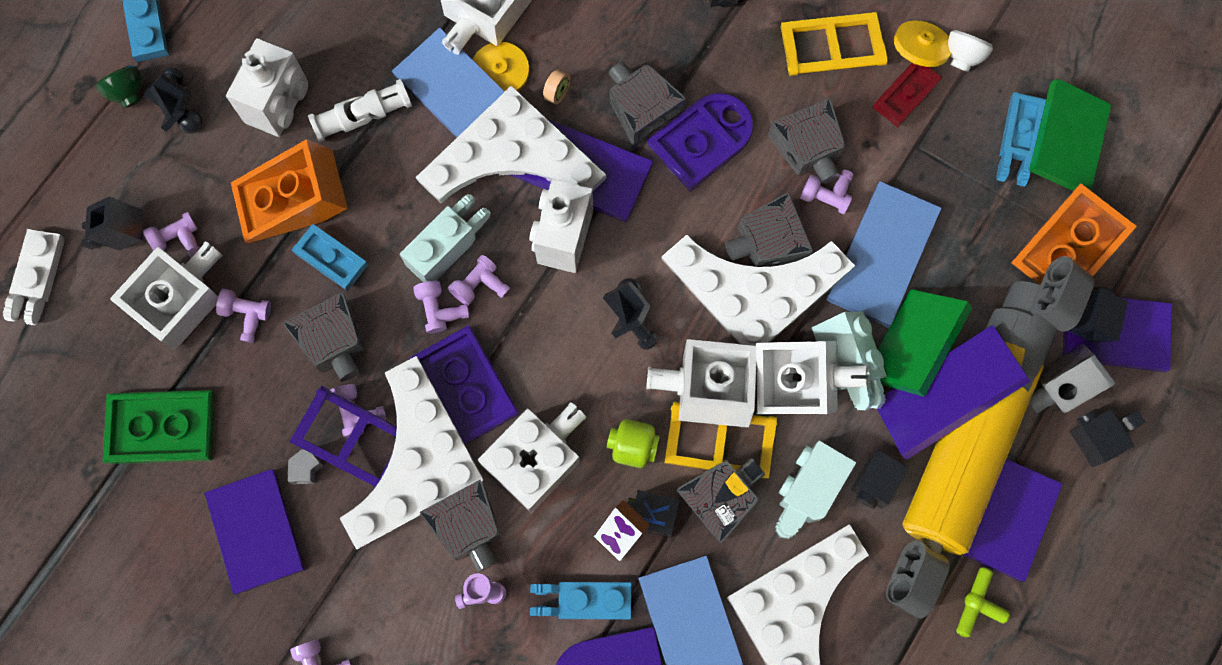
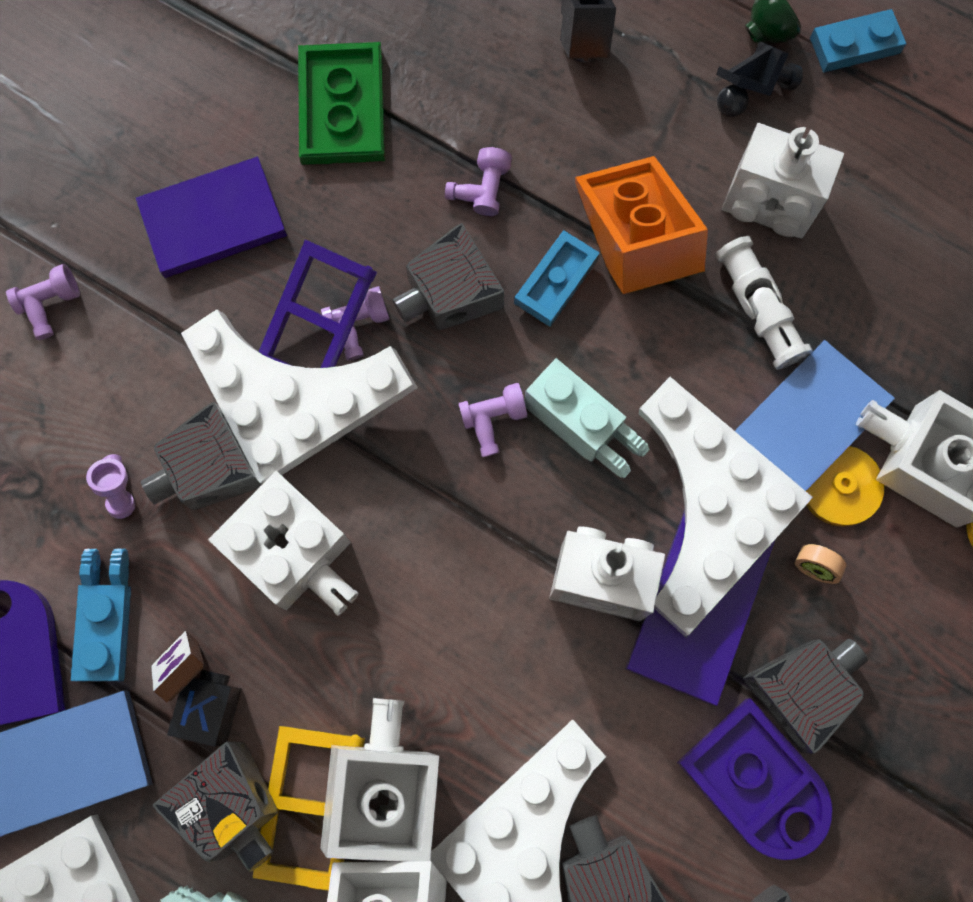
camera: 90 degrees right, 0 degrees up
white brick [110,241,223,351] -> none
lavender piece [143,212,200,259] -> none
light grey piece [288,449,324,484] -> none
dark purple tile [408,325,520,445] -> none
lavender piece [448,255,510,306] -> none
black piece [603,278,658,350] -> none
lime head [607,419,660,469] -> none

